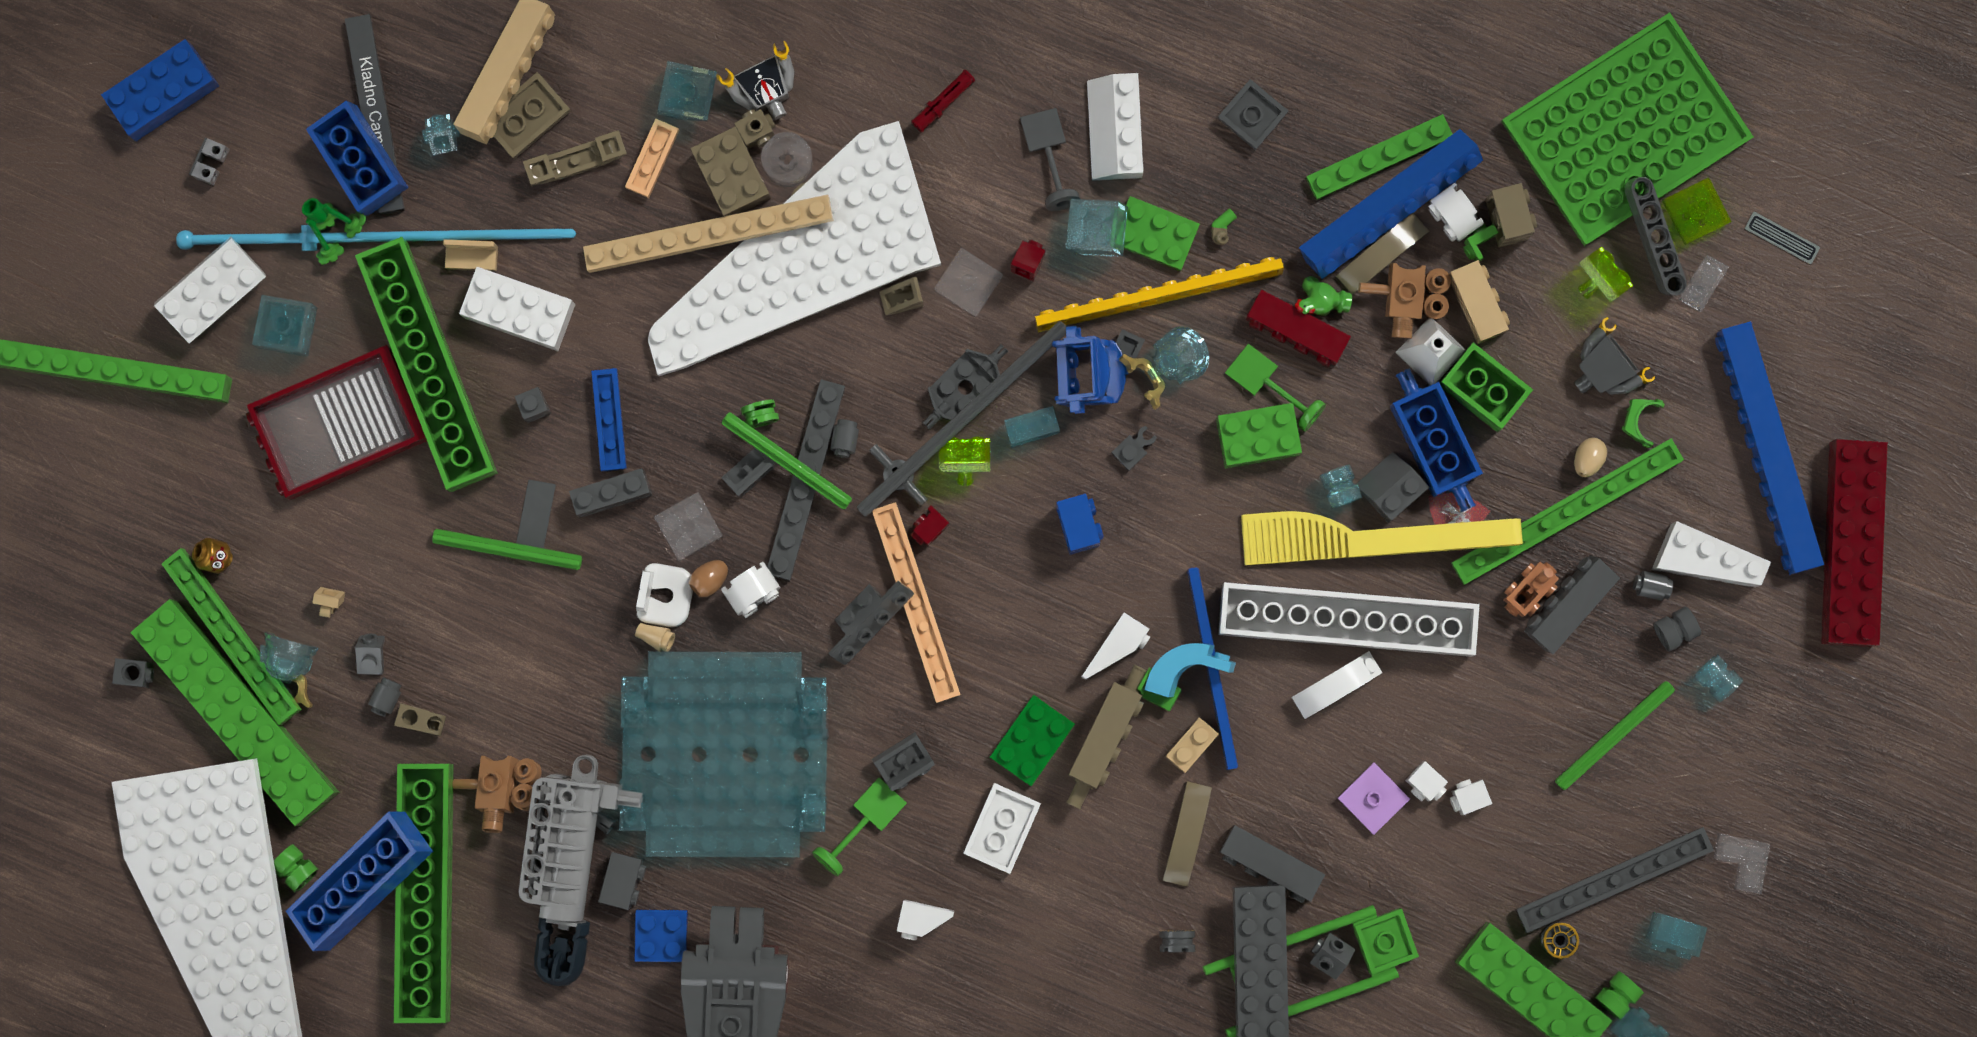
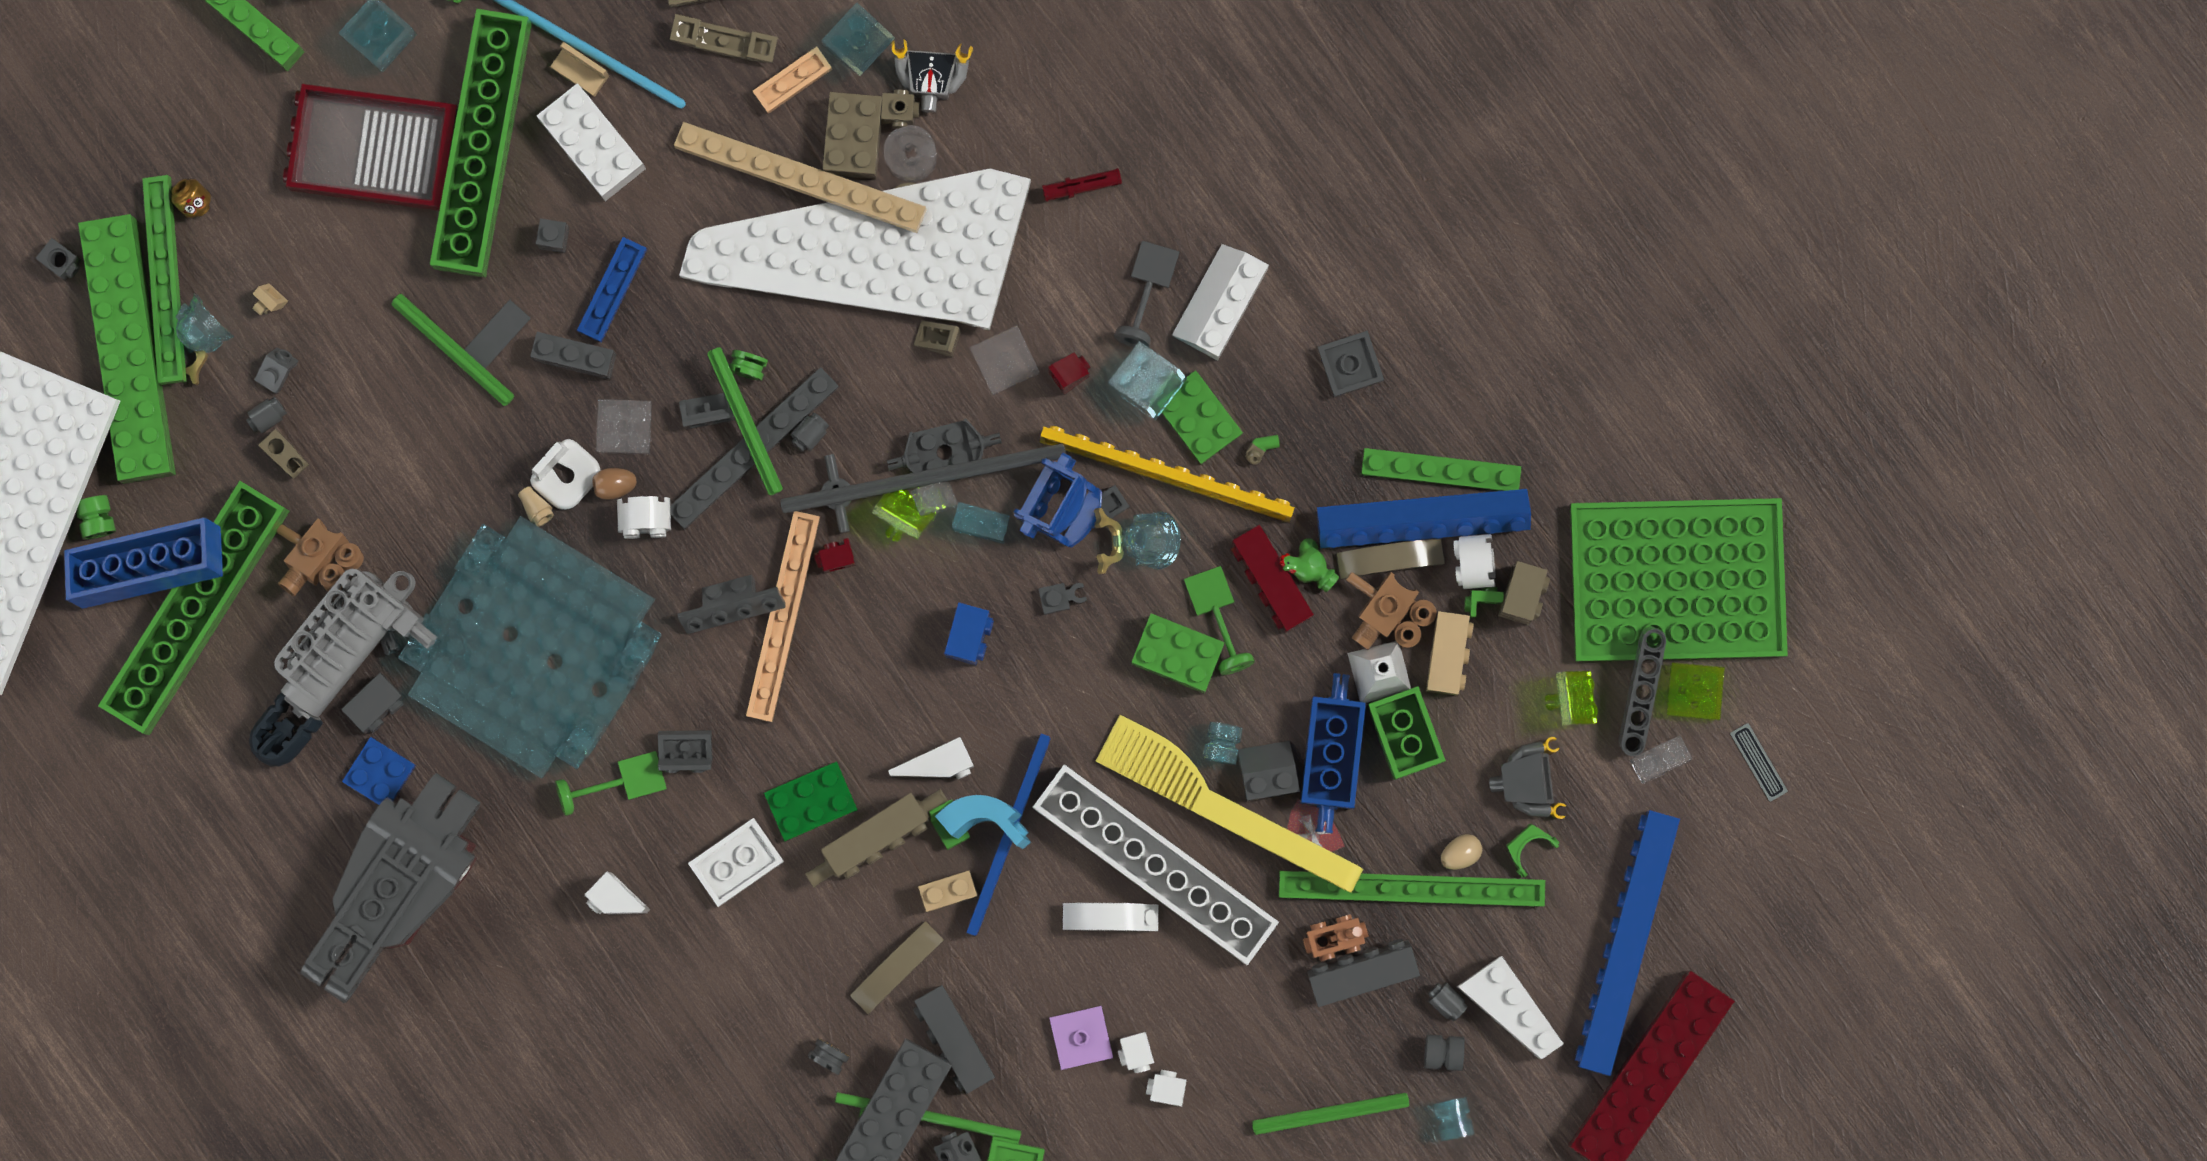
camera: 30 degrees right, 0 degrees up
none -> clear slope [911,482,959,516]

